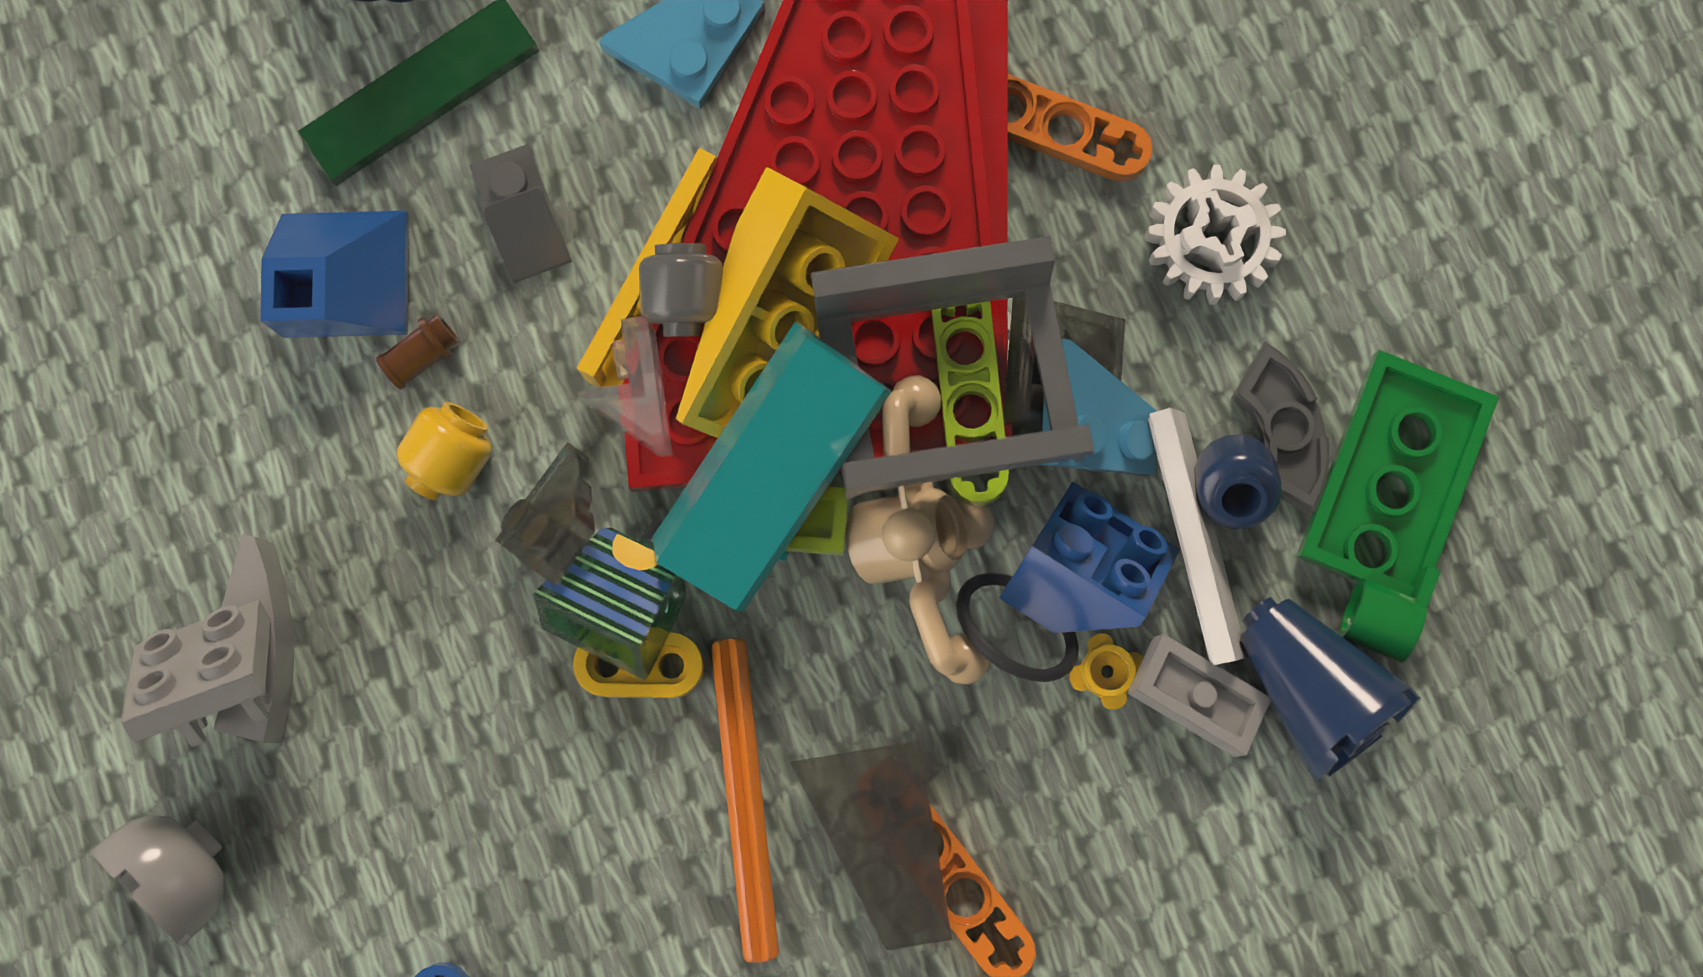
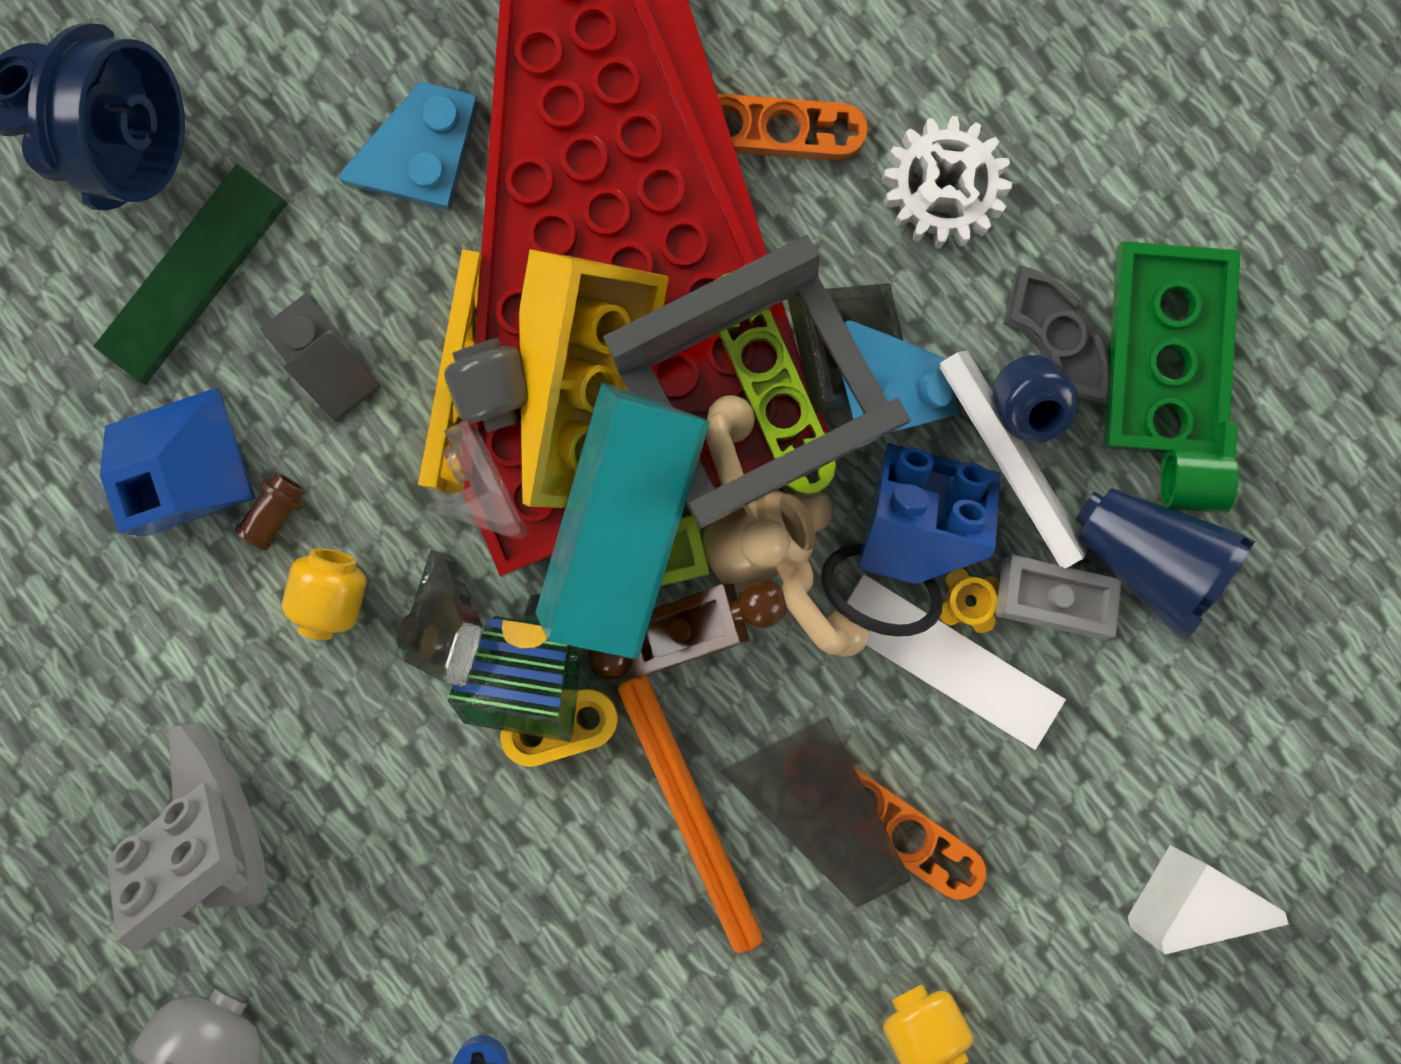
camera: 15 degrees left, 5 degrees up
none -> reddish brown plate [587,579,787,680]
none -> white tile [846,574,1066,750]

